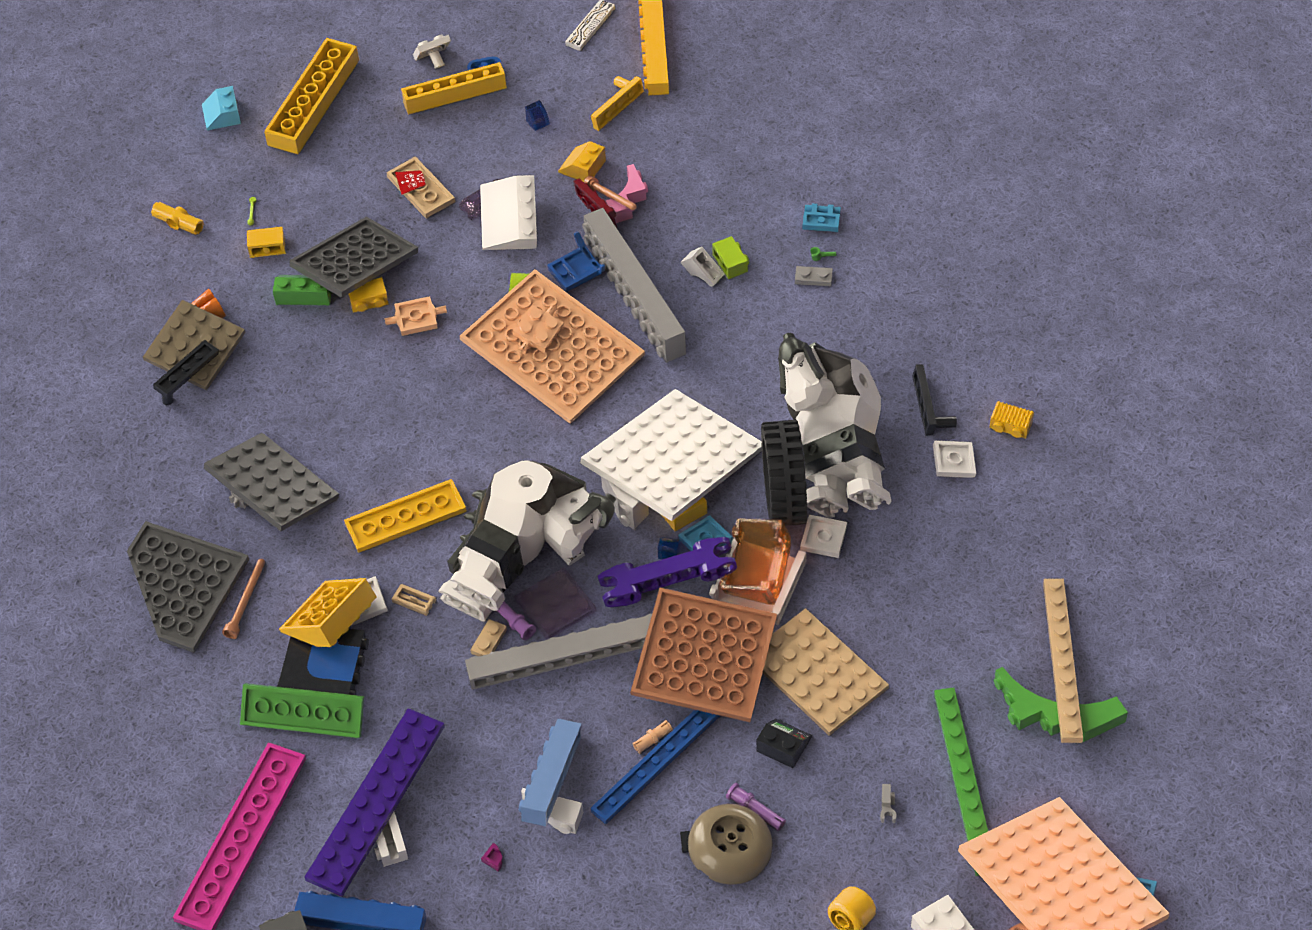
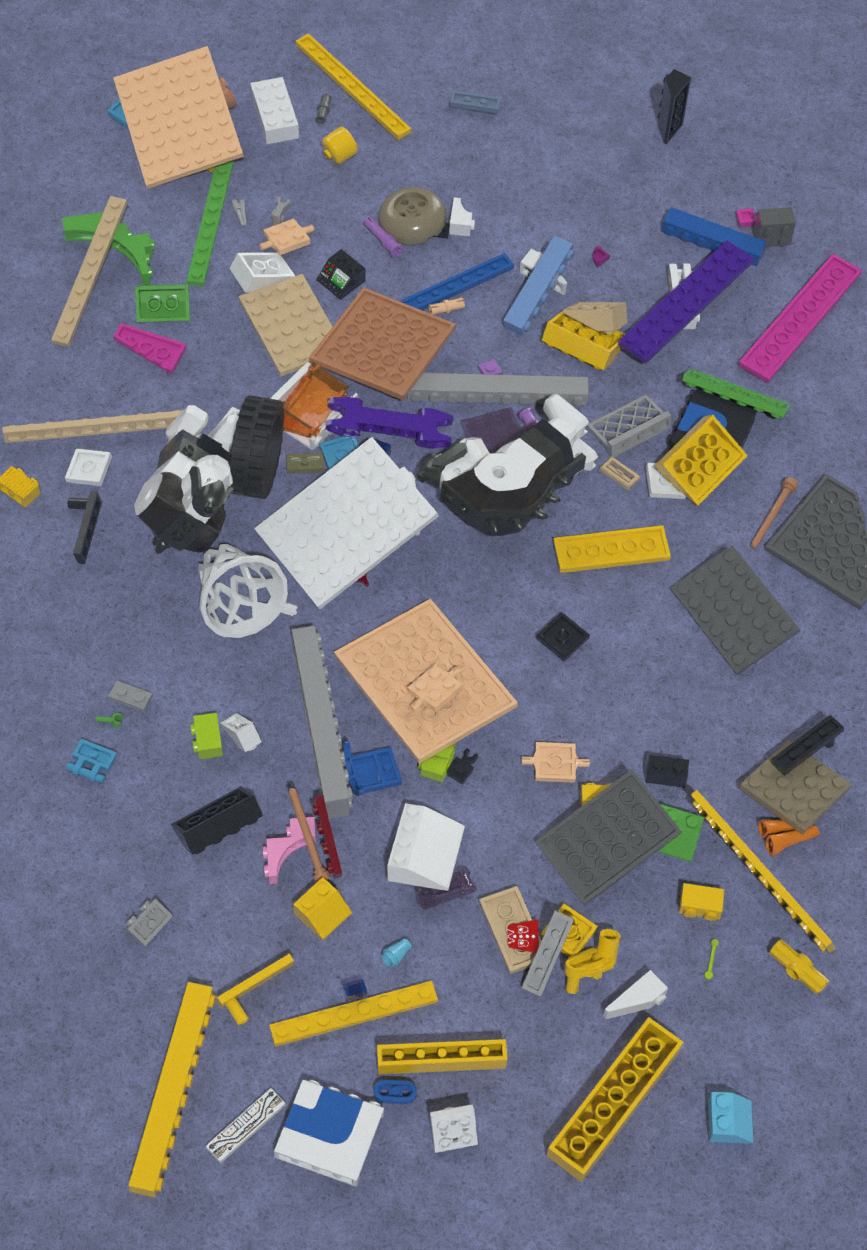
camera: 170 degrees left, 5 degrees up
none -> tan plate [2,410,182,443]
none -> dark pink wing [114,323,187,375]
none -> light grey bracket [123,899,173,947]
none -> bright green slope [135,283,190,322]
none -> black slope [171,786,263,855]
none -> white piece [198,544,297,638]
none -> white slope [229,253,295,293]
none -> light grey piece [231,199,247,226]
none -> light nougat plate [259,218,314,255]
none -> yellow plate [269,981,438,1047]
none -> white panel [274,1080,384,1187]
none -> olive plate [286,453,324,474]
none -> medium azure cone [381,938,412,968]
none -> black plate [446,749,478,785]
none -> white arch [449,197,475,236]
none -> medium lavender plate [478,359,502,375]
none -> light grey plate [522,910,574,996]
none -> black plate [536,612,590,661]
none -> yellow plate [540,904,598,957]
none -> yellow slope [541,310,625,370]
none -> tan slope [564,302,627,334]
none -> yellow piece [564,929,621,994]
none -> light grey fence [587,395,671,458]
none -> white slope [603,970,668,1019]
none -> black brick [645,755,689,788]
none -> yellow plate [691,790,836,954]

